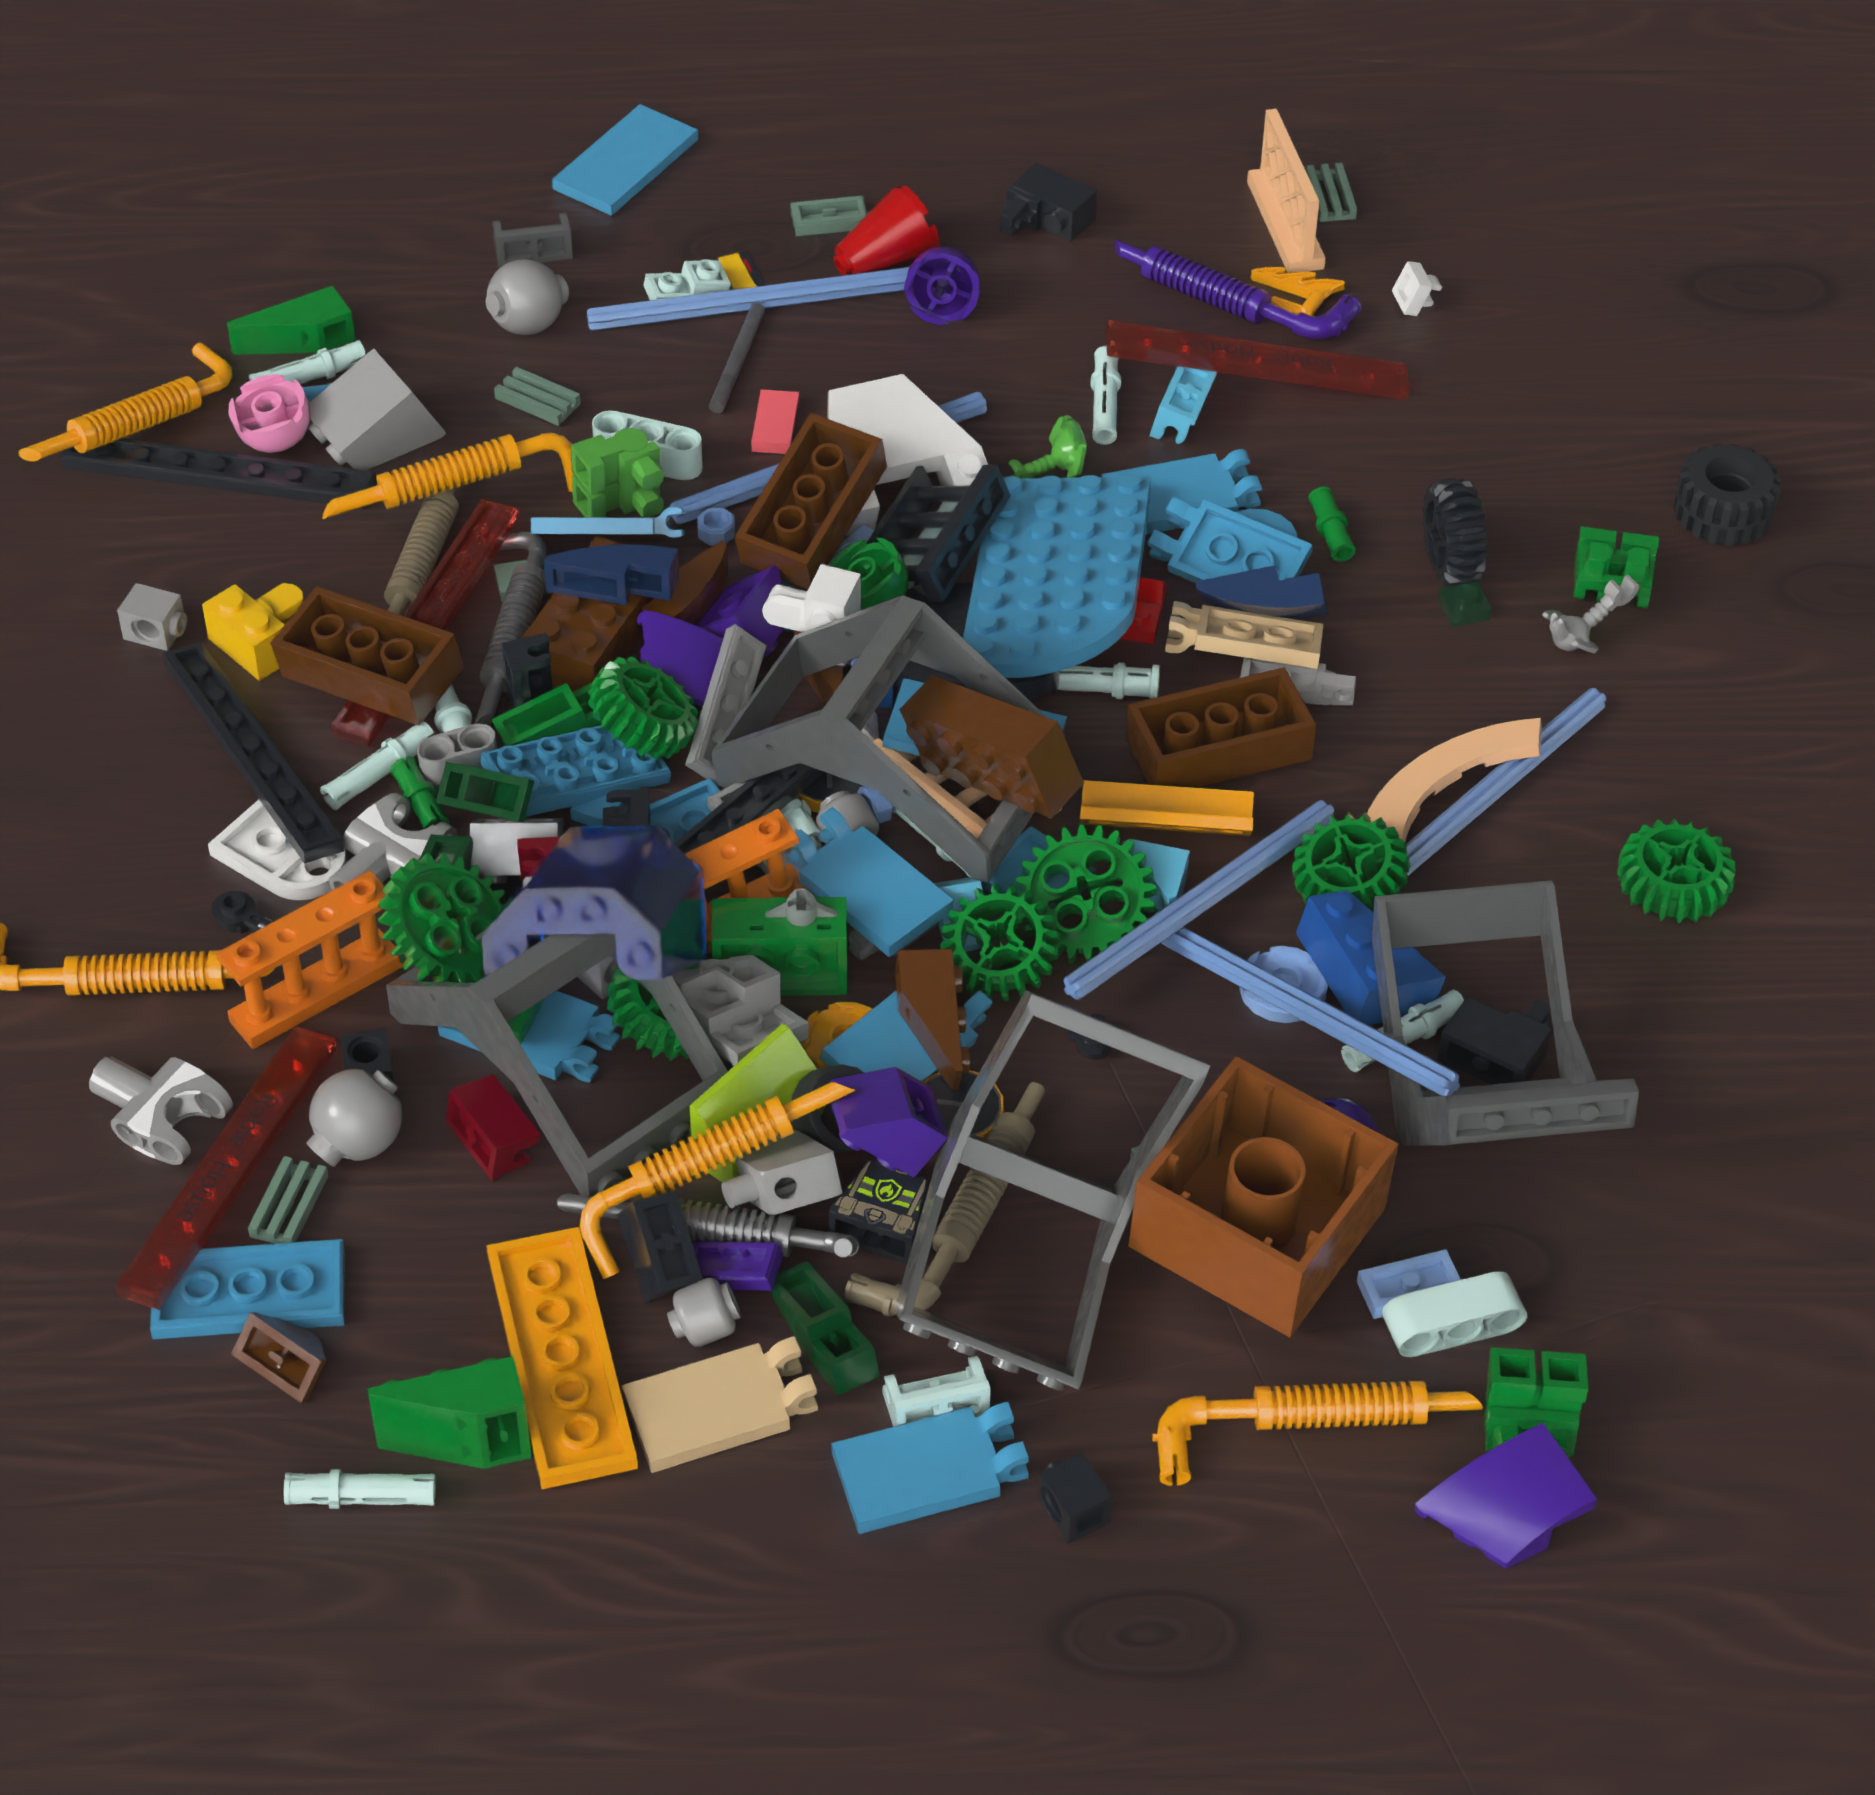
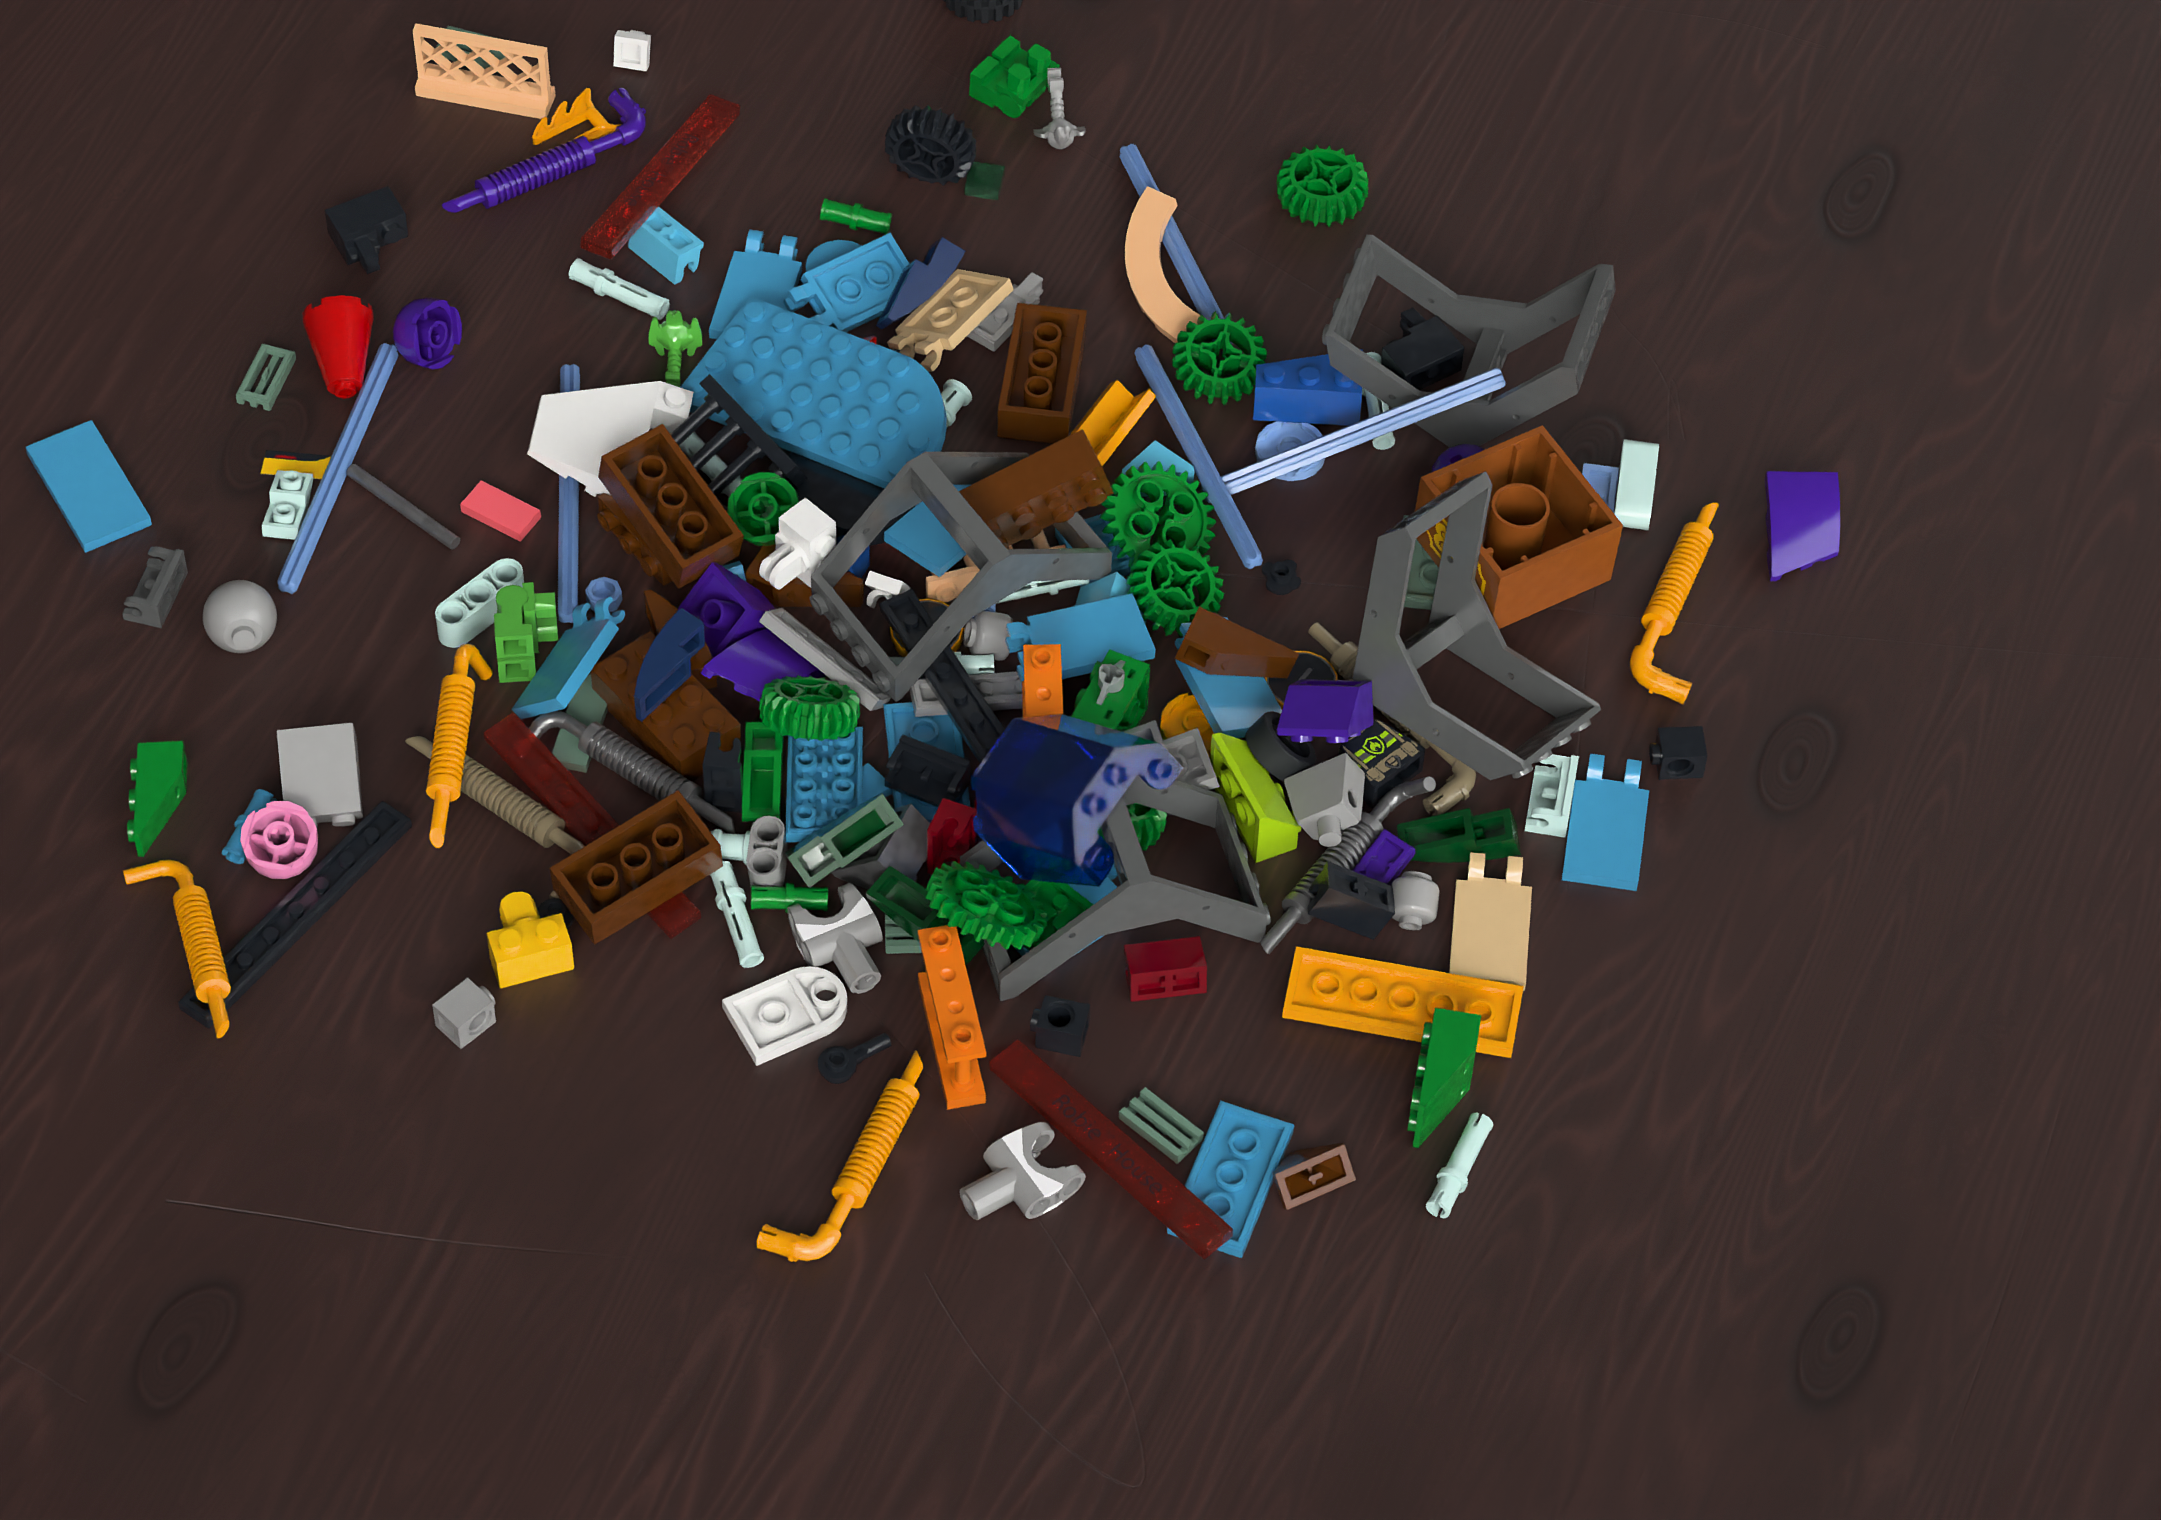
camera: 65 degrees left, 5 degrees up
black tile [163,642,344,864] -> none
light aqua pin [249,340,366,384] -> none
light grey brick [306,1069,402,1167] -> none
sand green tile [494,367,581,426] -> none
light orange piece [580,1082,857,1279] -> none
green hips [1484,1347,1588,1459] -> none

